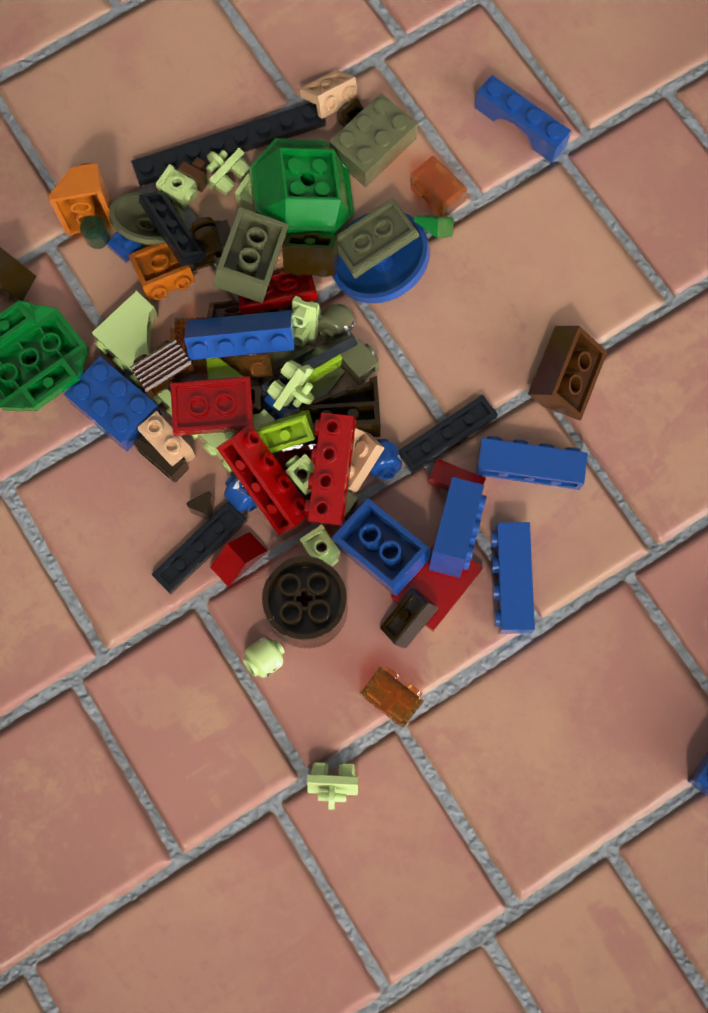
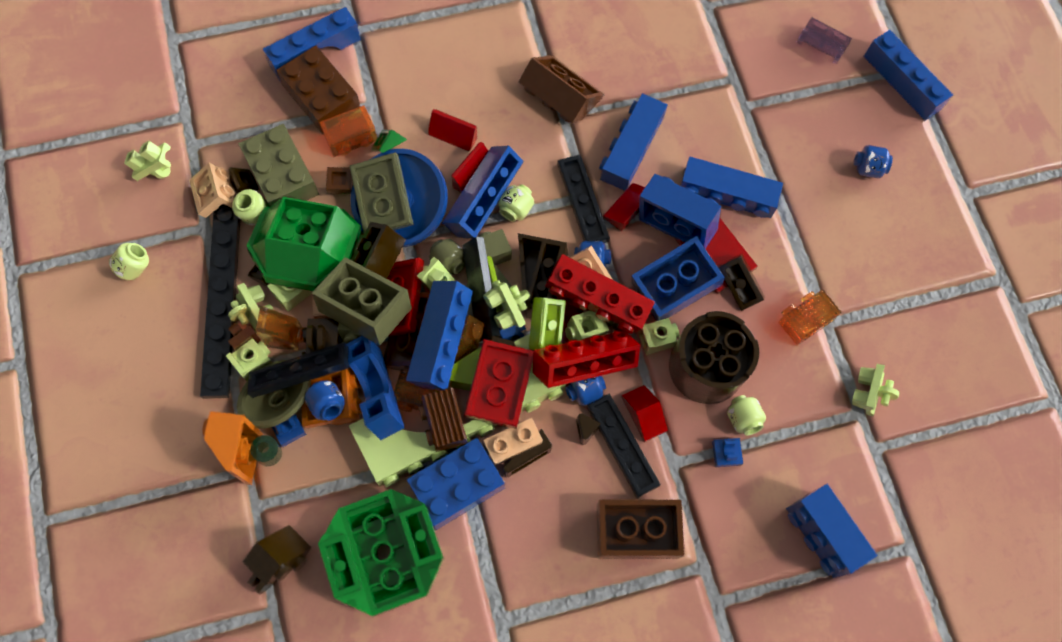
camera: 80 degrees left, 5 degrees down
none -> yellowish green head [109,243,149,280]
none -> yellowish green hips [124,140,171,181]
none -> yellowish green head [232,189,269,226]
none -> clear orange slope [256,307,304,351]
none -> reddish brown brick [277,45,361,134]
none -> blue head [305,380,345,420]
none -> reddish brown tile [326,167,353,194]
none -> blue arch [346,336,405,440]
none -> red slope [428,109,477,151]
none -> blue brick [442,145,524,239]
none -> red slope [451,142,488,193]
none -> yellowish green head [498,185,534,222]
none -> reddish brown brick [596,500,685,559]
none -> blue tile [712,438,743,467]
none -> blue brick [786,483,878,578]
none -> blue head [854,145,893,178]

